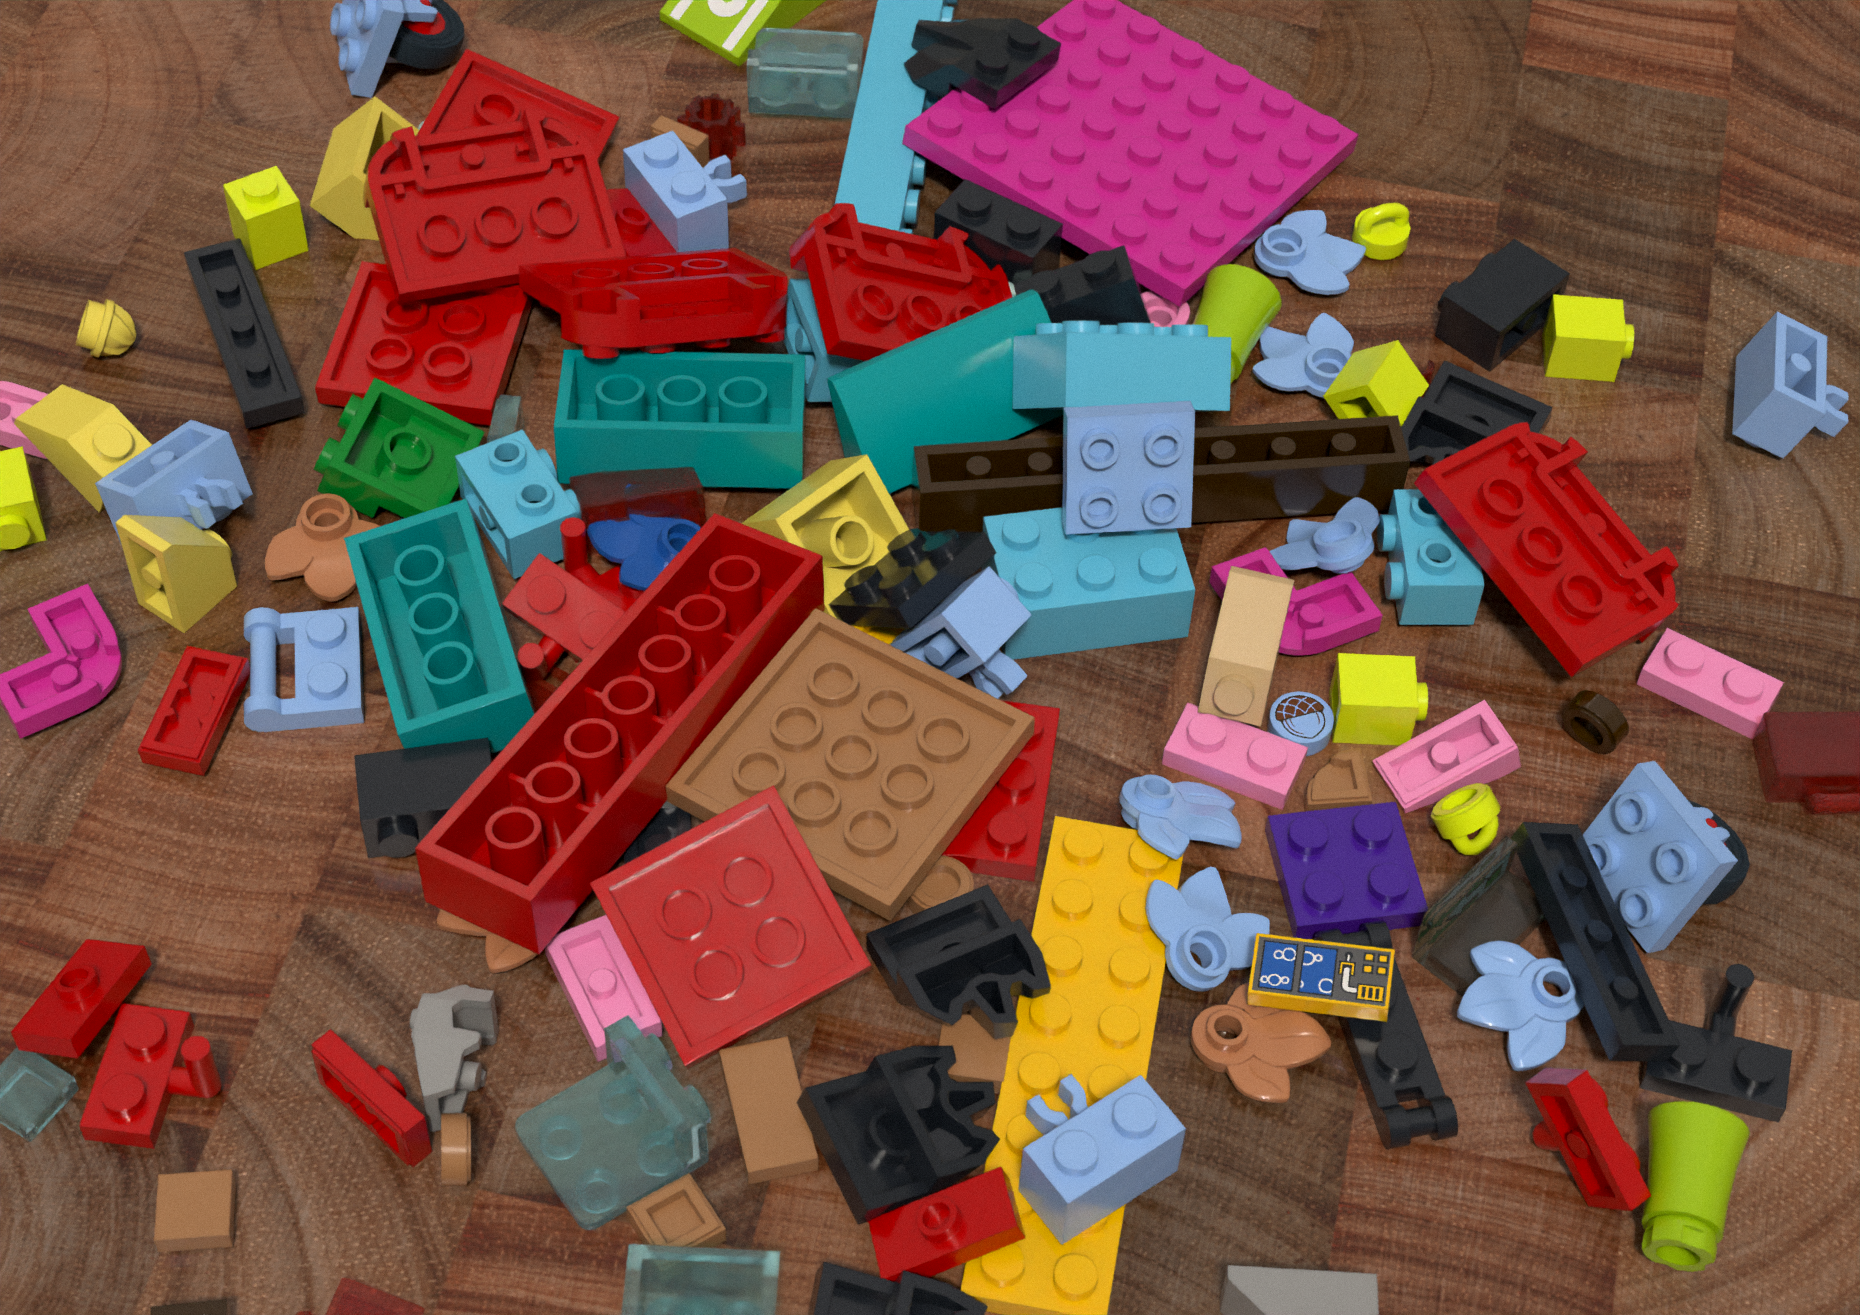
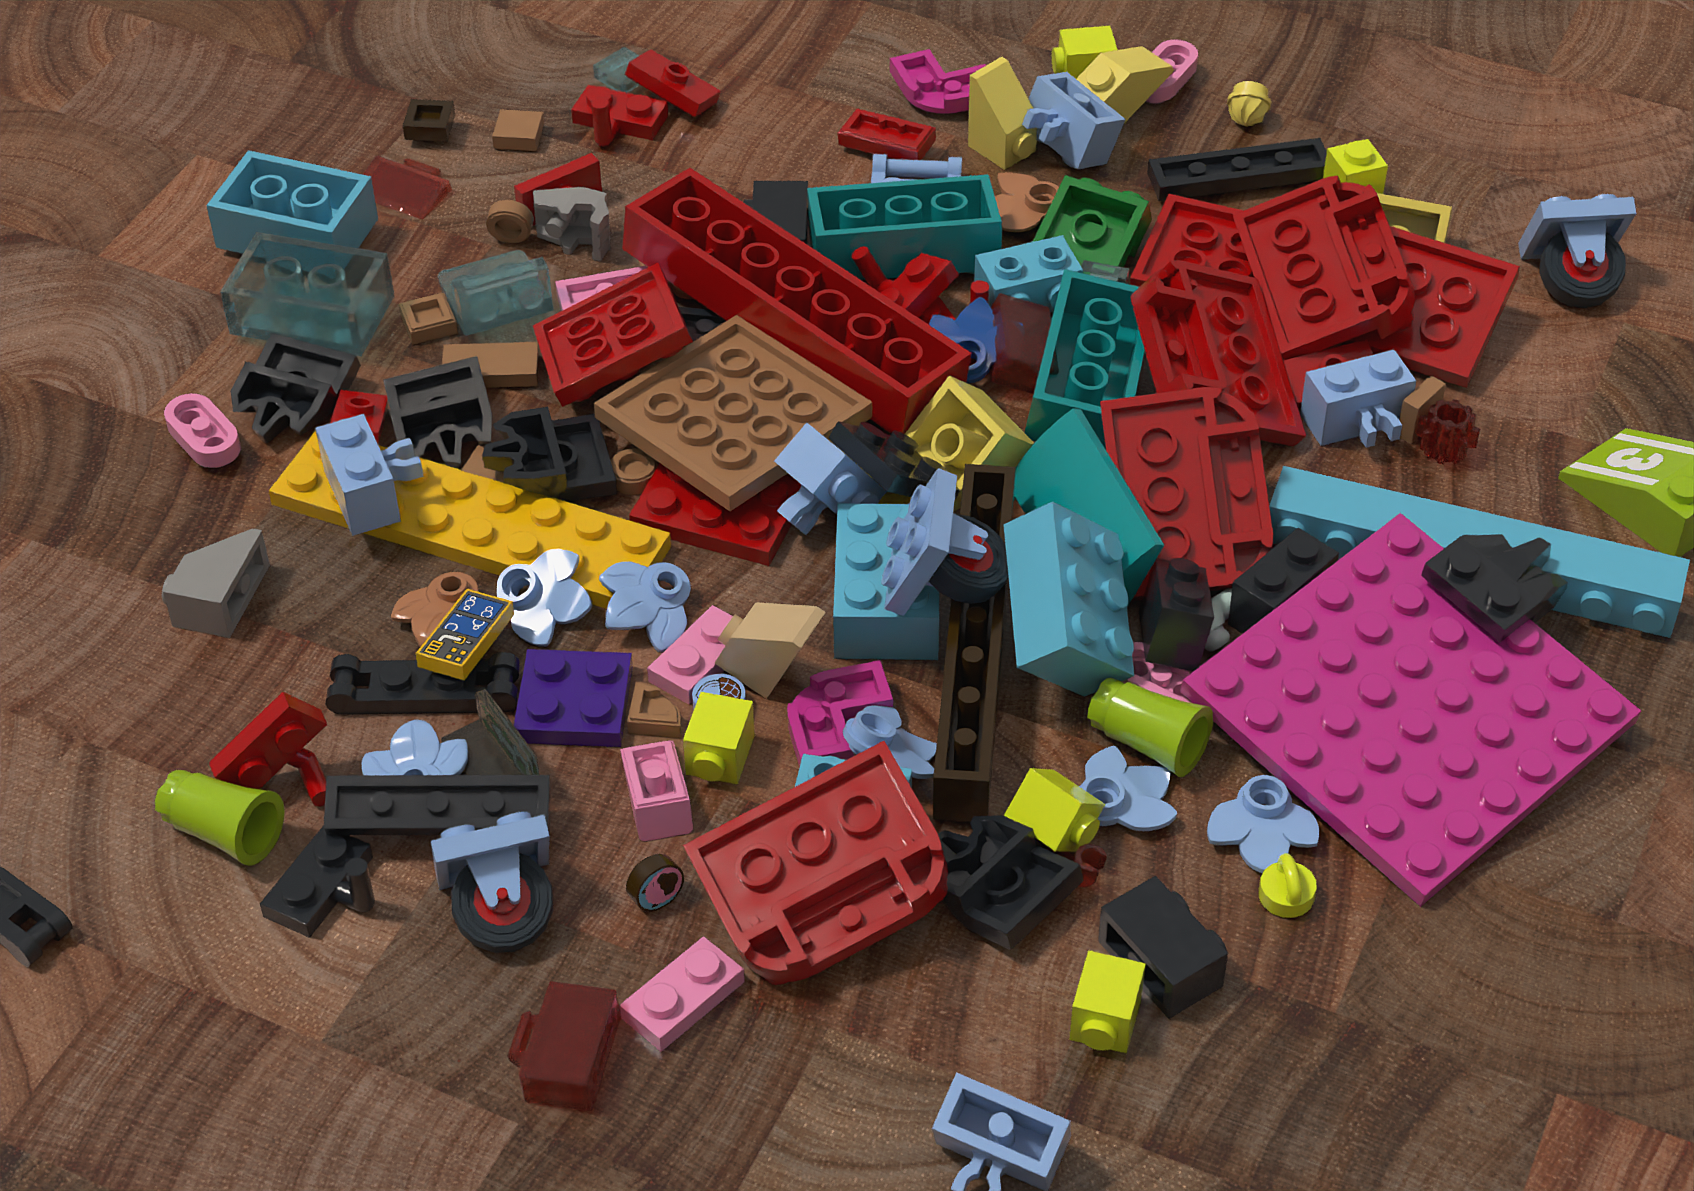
camera: 105 degrees right, 5 degrees down
clear light blue bracket [747,28,864,118] -> none
neon yellow tile [1431,783,1500,855] -> none

